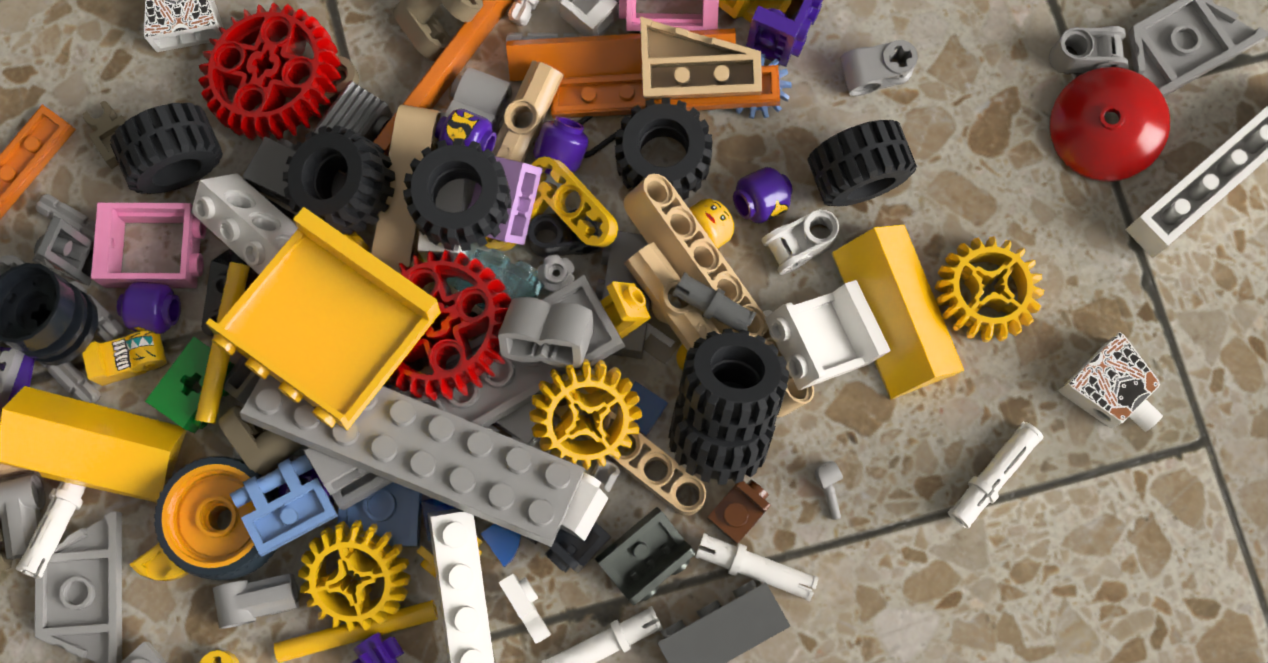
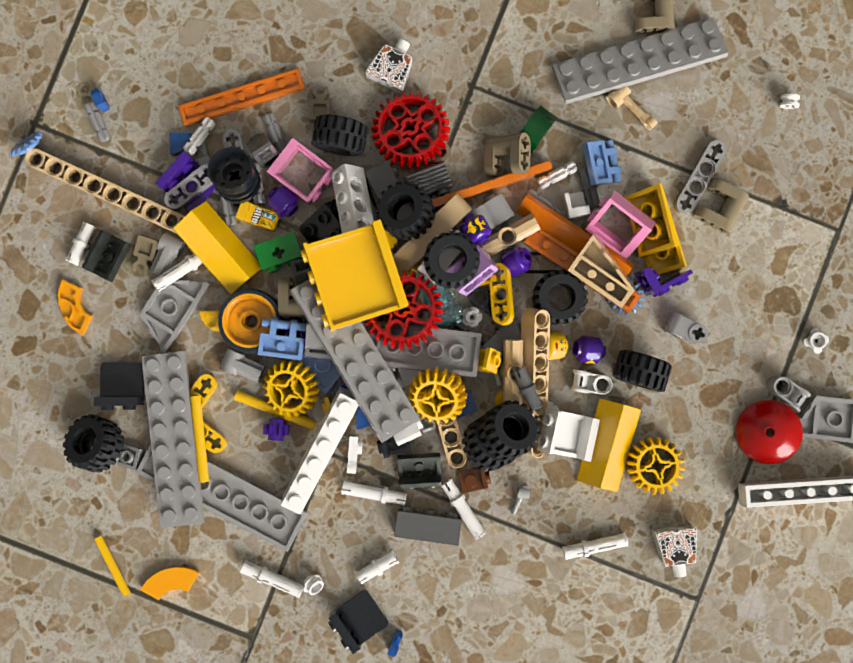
camera: 30 degrees right, 10 degrees up
yellow piece [195,262,250,424] -> none
light grey brick [498,297,594,368] -> none

